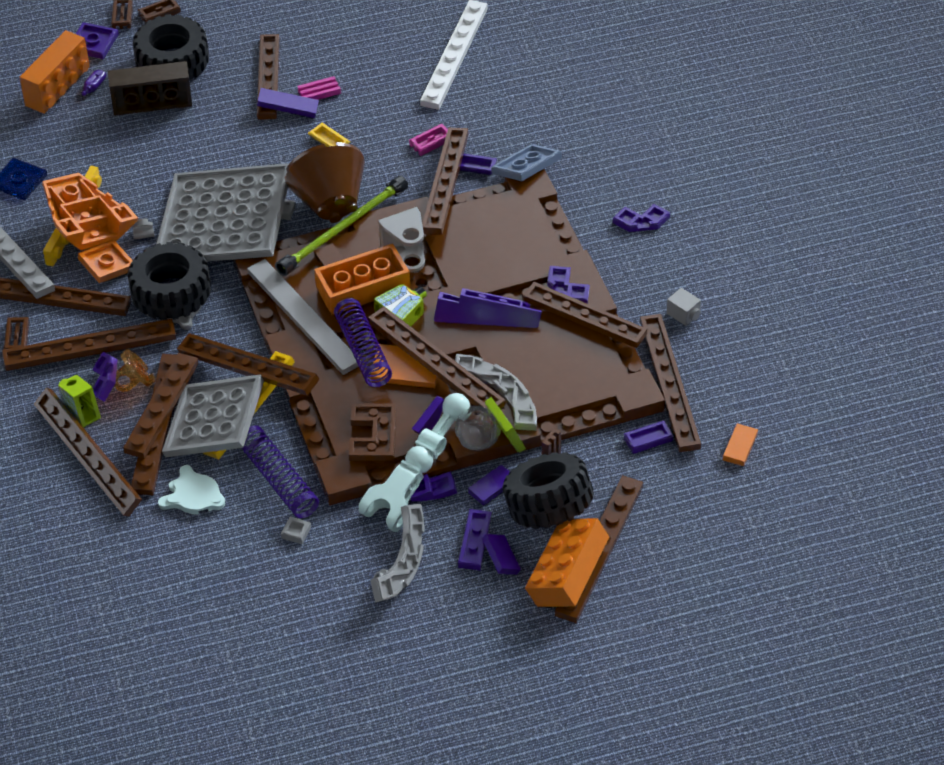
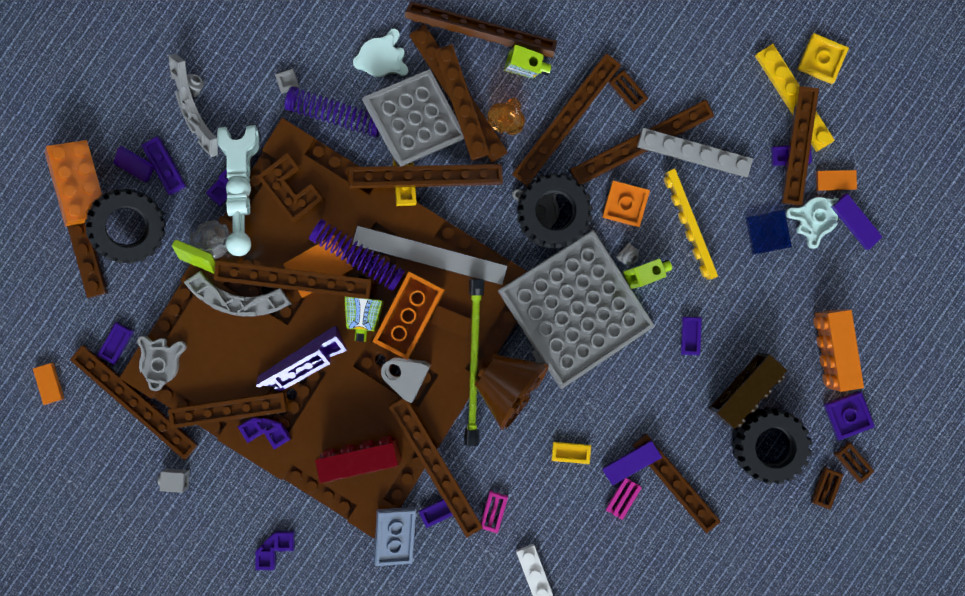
camera: 145 degrees right, 40 degrees up
orange wedge [42,173,138,250] -> none
dark purple piece [81,70,106,96] -> none
dark purple tile [92,352,118,402] -> none
dark purple tile [412,396,444,435] -> none
dark purple tile [468,464,510,506] -> none
reddish brown tile [542,428,561,455] -> none
none -> light grey tile [137,336,187,391]
none -> dark red brick [315,435,402,483]
none -> lime torso [623,259,672,289]
none -> dark purple tile [681,317,702,356]

